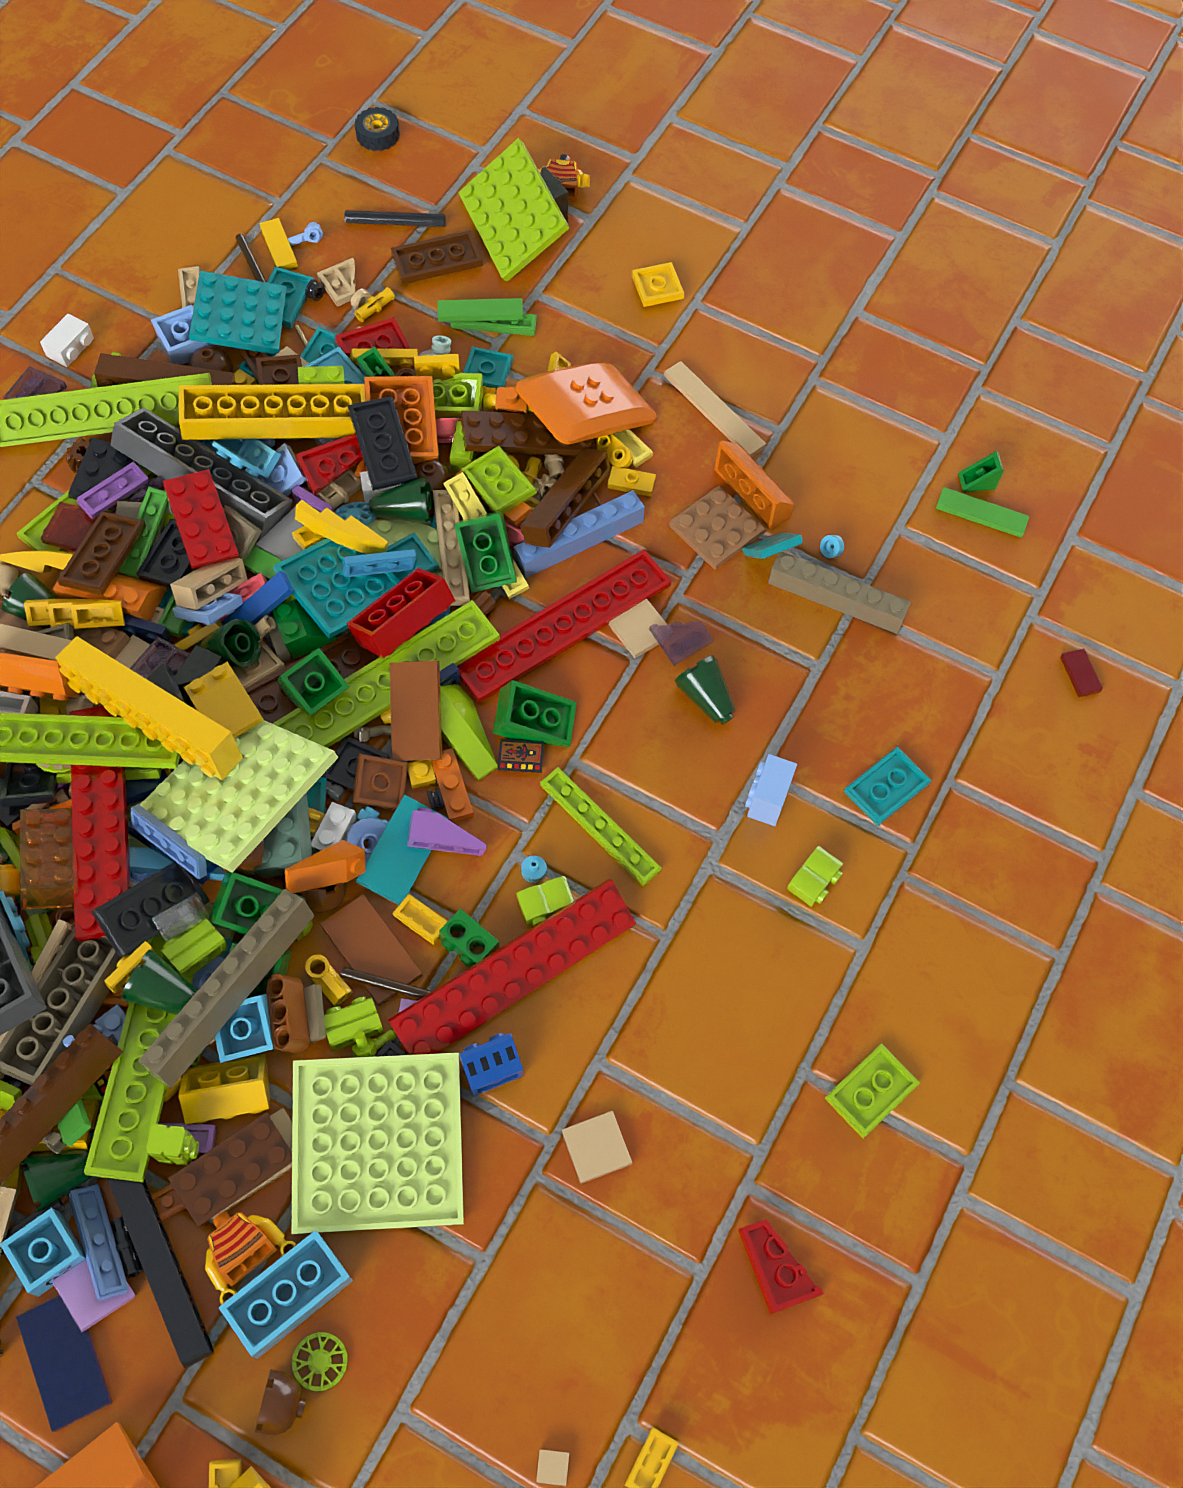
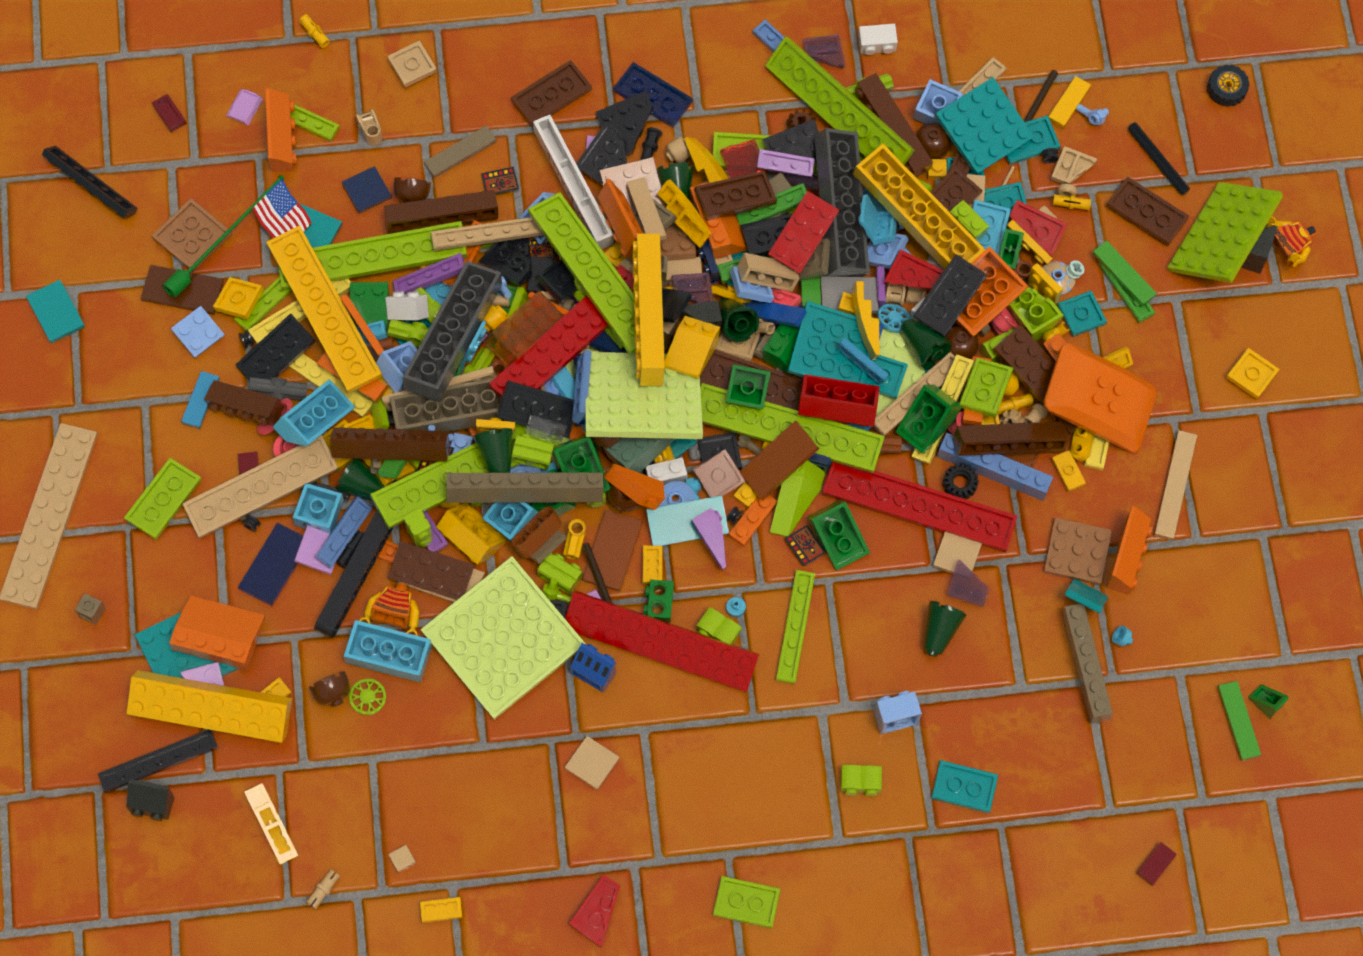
camera: 55 degrees right, 5 degrees up
none -> black tyre [943,463,979,499]

